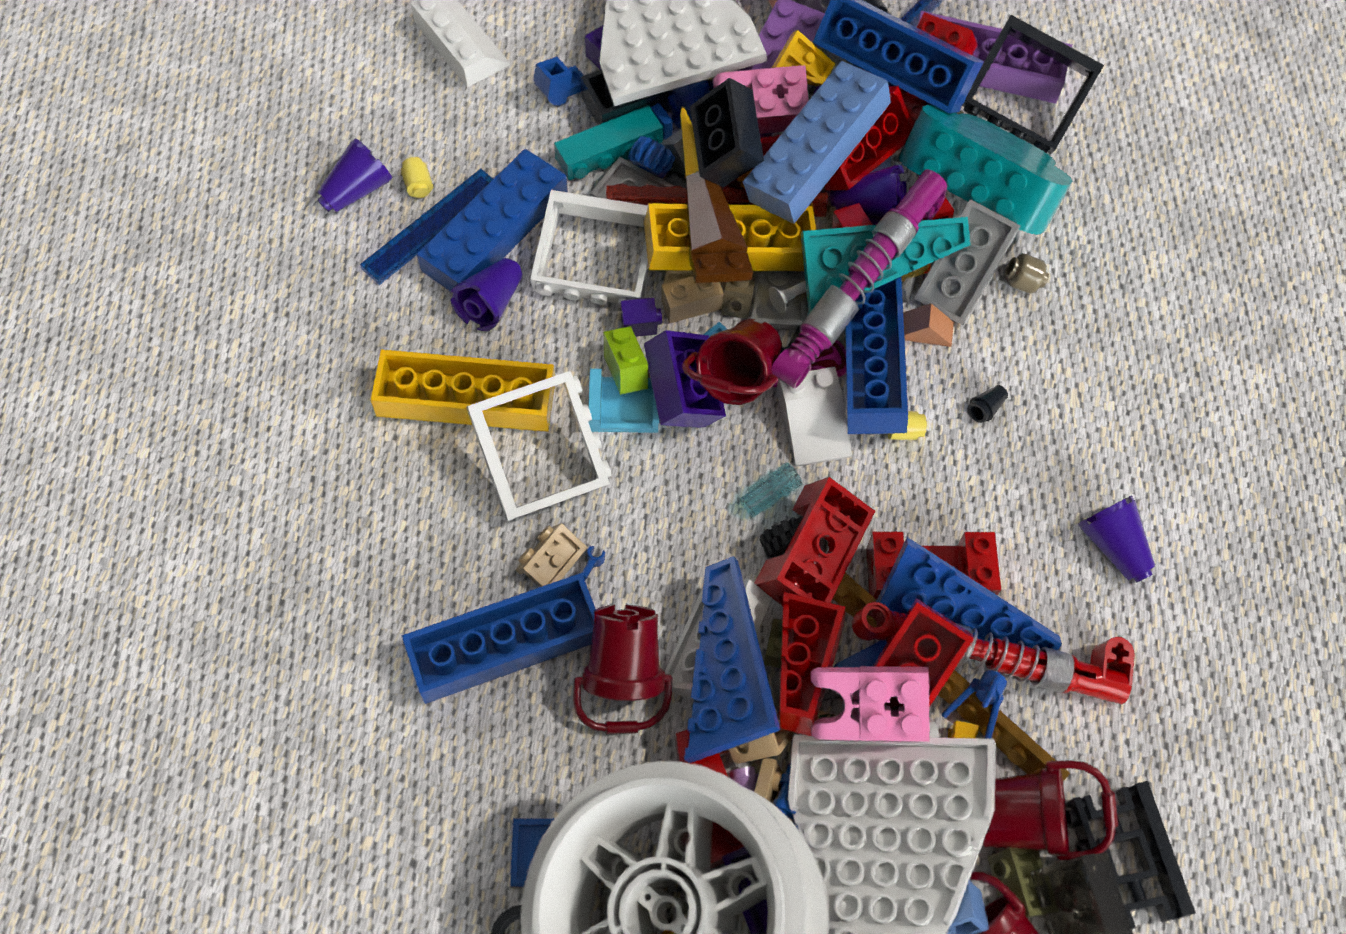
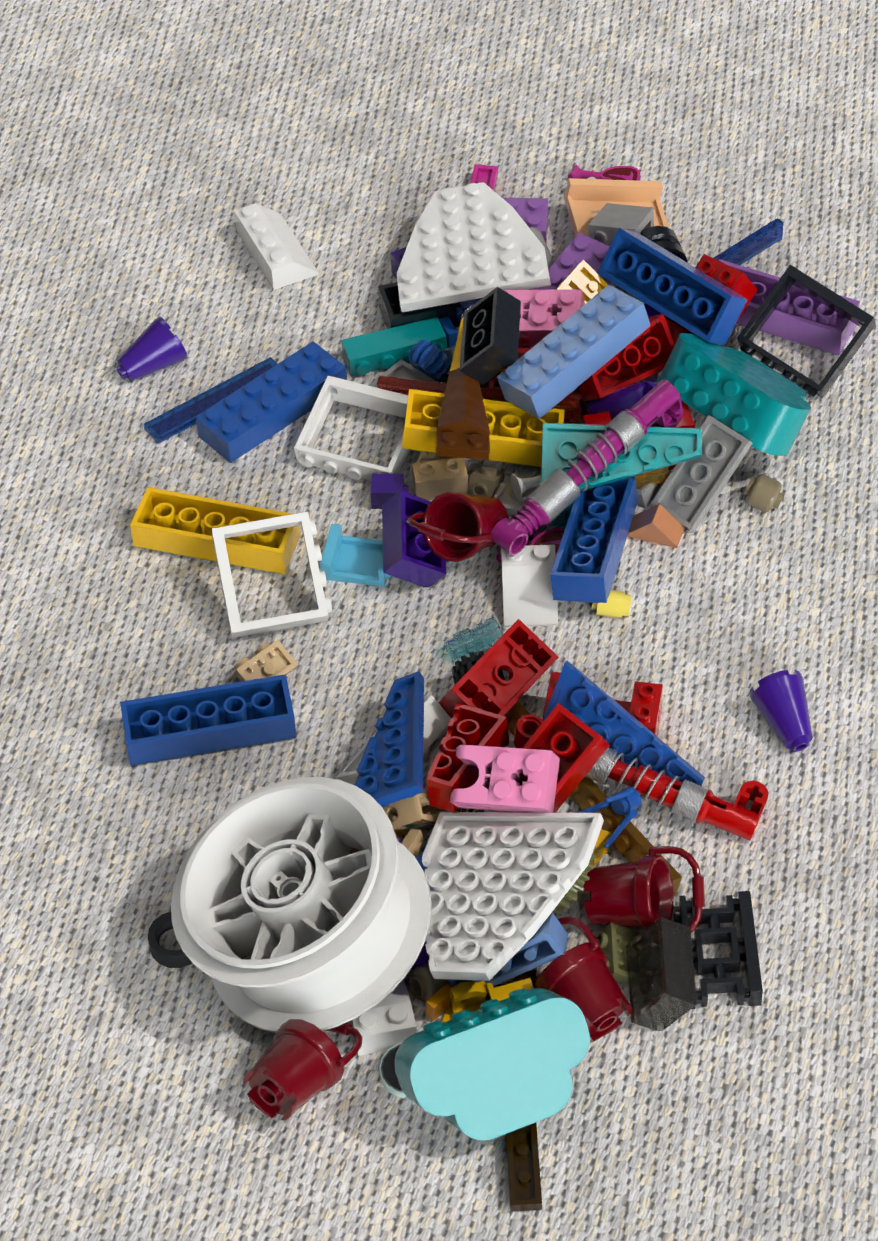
camera: 15 degrees right, 15 degrees down
light yellow brick [401,157,433,198] -> none
dark purple cone [450,258,523,331] -> none
blue brick [534,56,584,106] -> none
dark red piece [573,605,673,734] -> none
blue hand [582,546,606,580] -> none
lime brick [603,326,648,395] -> none
black cone [967,385,1008,423] -> none

